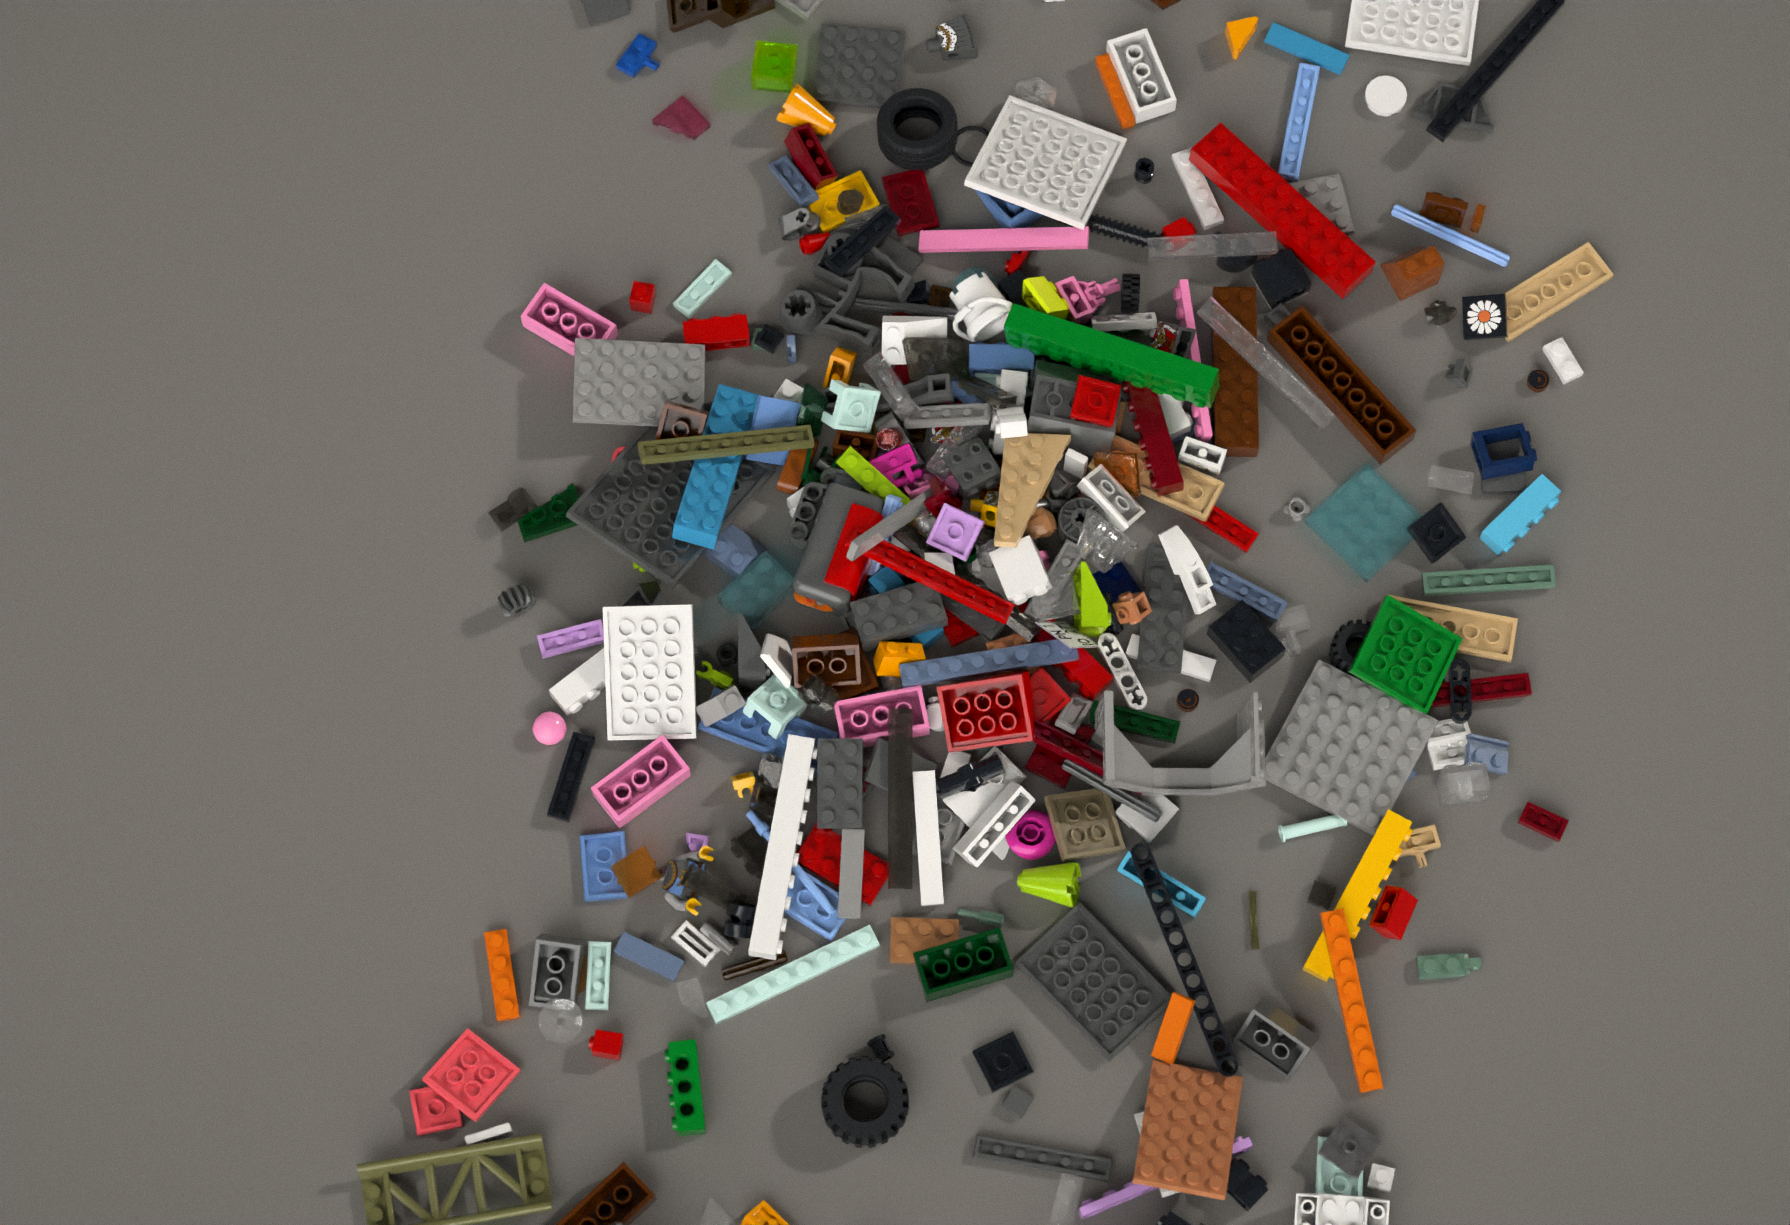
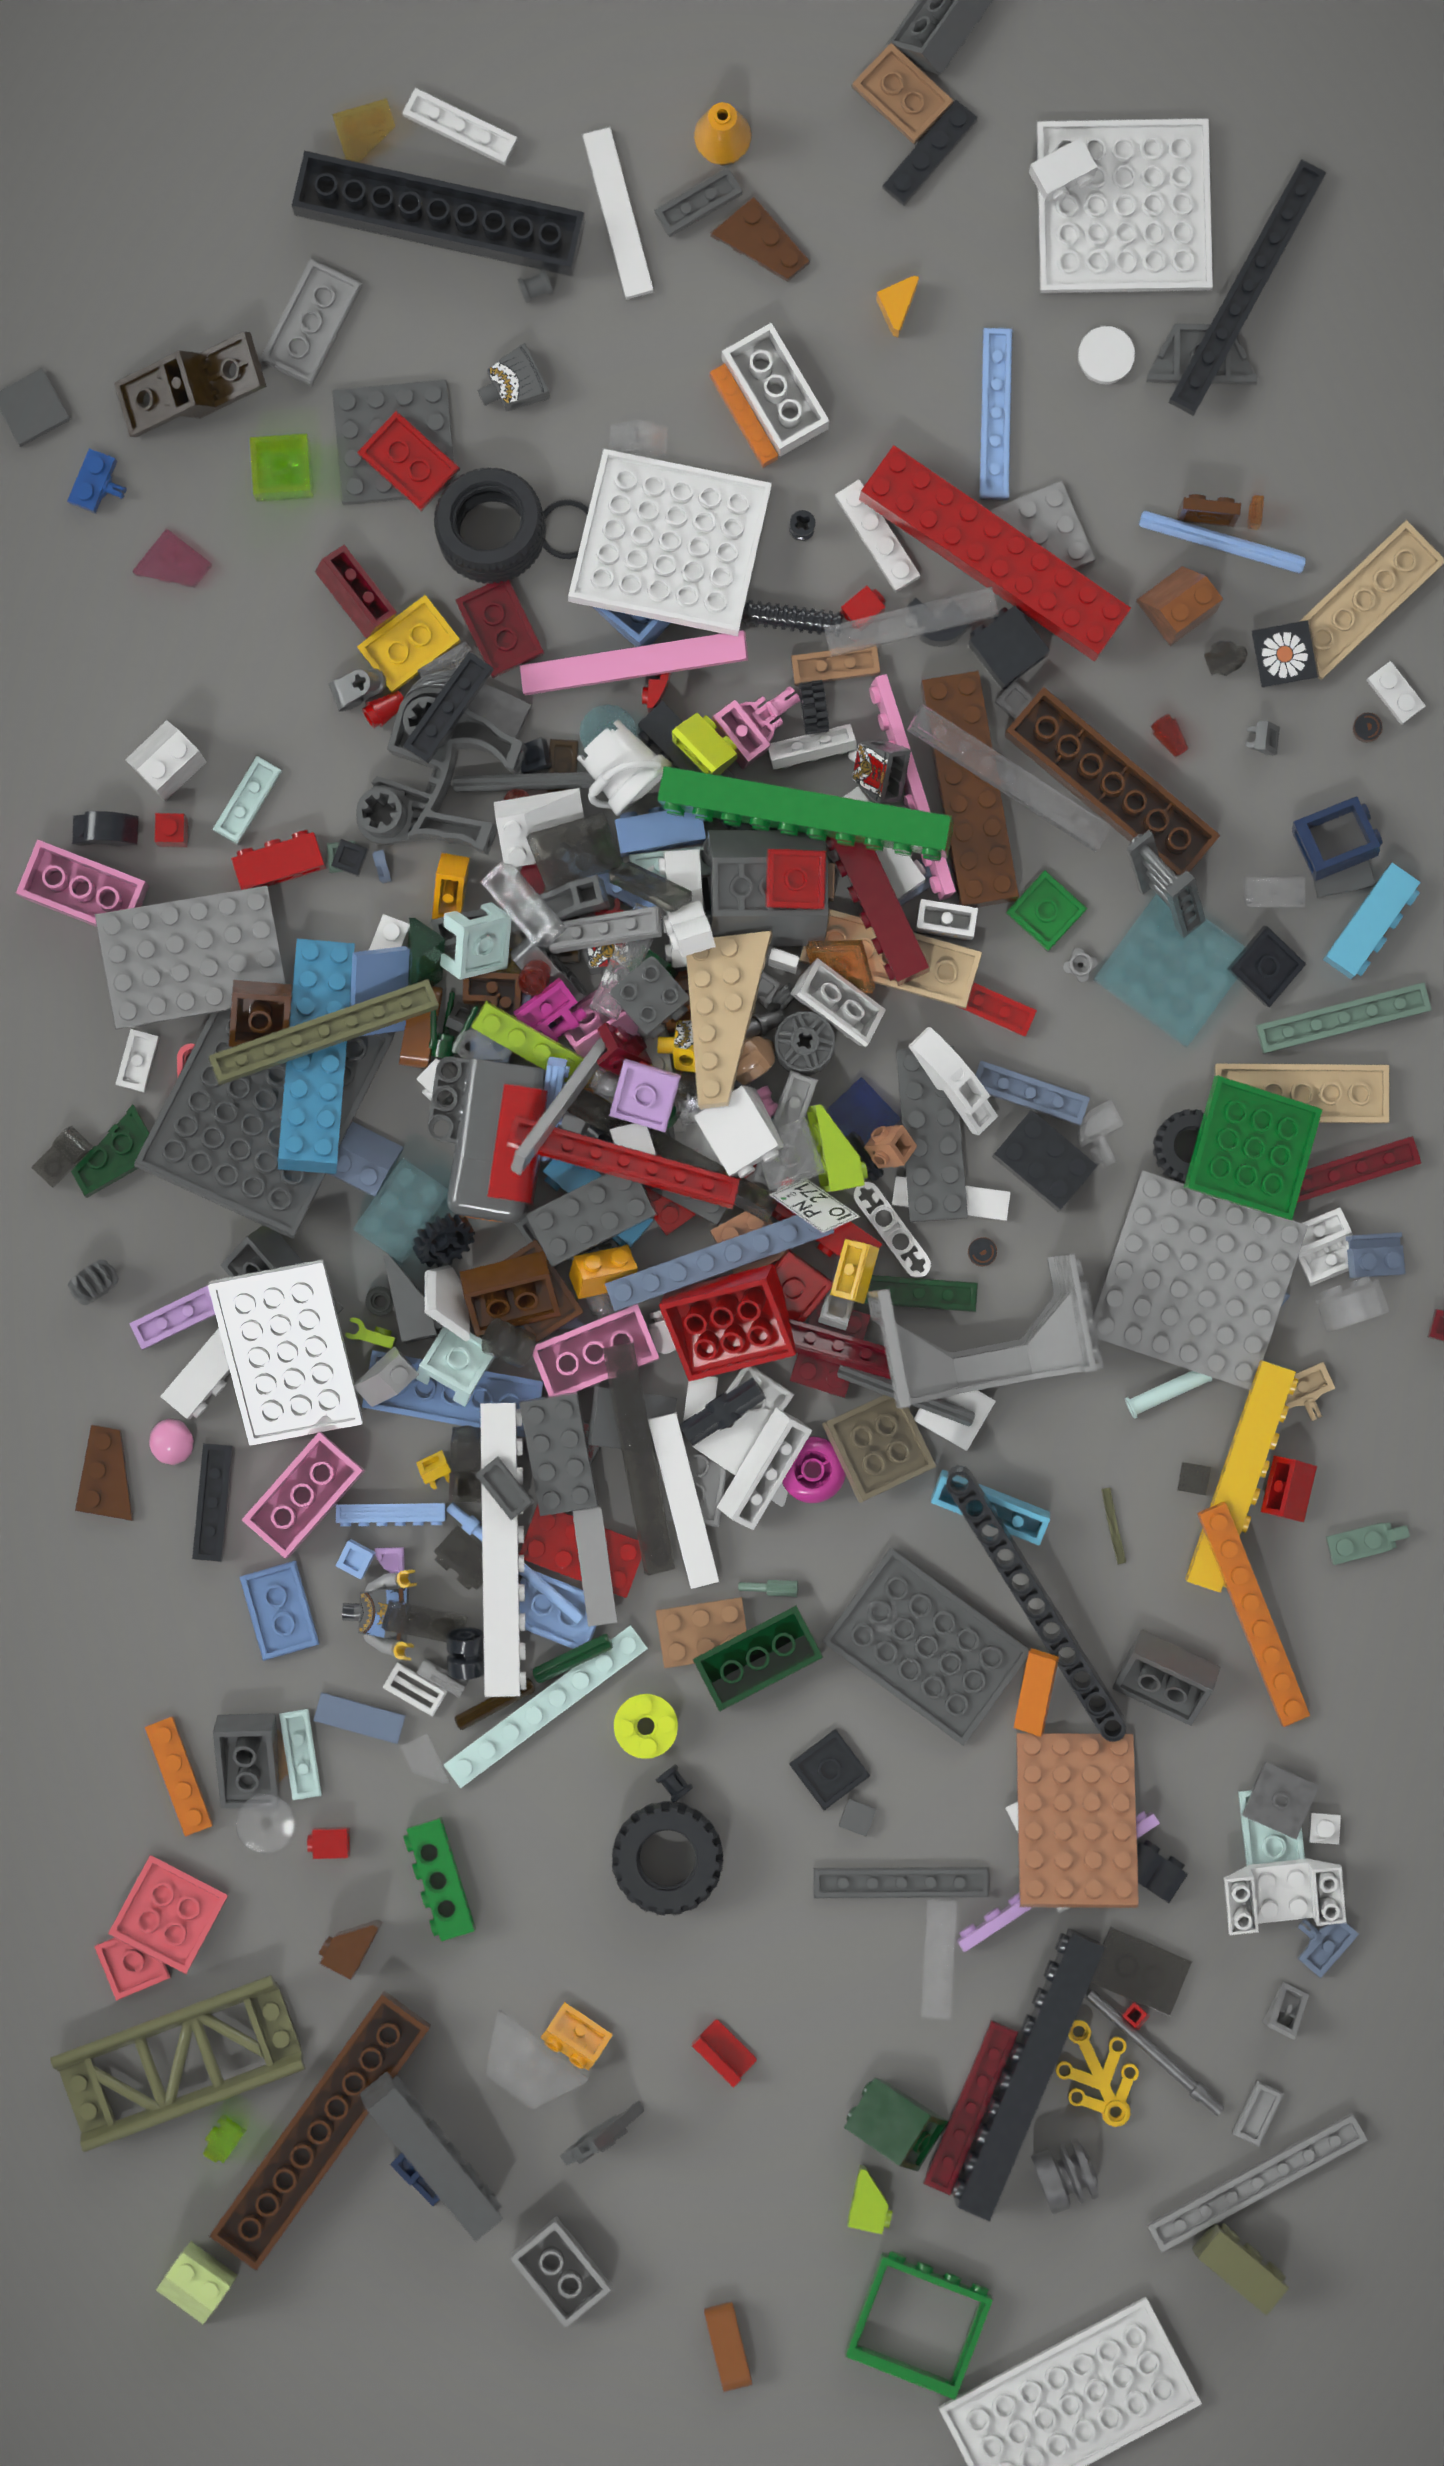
camera: 10 degrees left, 15 degrees up
white tile [465,1123,513,1145] -> none
clear orange piece [611,846,663,898] -> none
sand blue tile [768,154,819,208] -> none
light orange cone [776,83,837,136] -> none
clear smoke rock [837,189,864,215] -> none
lime cone [1017,862,1081,907] -> none
clear wing [1075,508,1140,573] -> none
dark azure tile [1264,22,1350,75] -> none
black beam [1448,659,1472,724] -> none
none -> black brick [72,811,139,847]
none -> reddish brown wing [75,1425,134,1521]
none -> white plate [115,1029,160,1093]
none -> white slope [125,720,206,801]
none -> reddish brown slope [318,1920,383,1980]
none -> light blue piece [336,1503,446,1526]
none -> light blue plate [336,1539,376,1580]
none -> red tile [357,411,460,512]
none -> black gear [412,1213,475,1268]
none -> dark grey tile [475,1456,534,1520]
none -> dark green axle [532,1634,613,1683]
none -> neon yellow wheel [614,1694,678,1759]
none -> medium nougat plate [791,644,880,686]
none -> yellow slope [830,1239,879,1304]
none -> green tile [1006,870,1088,952]
none -> dark grey fence [1127,830,1206,938]
none -> clear red cone [1150,713,1189,757]

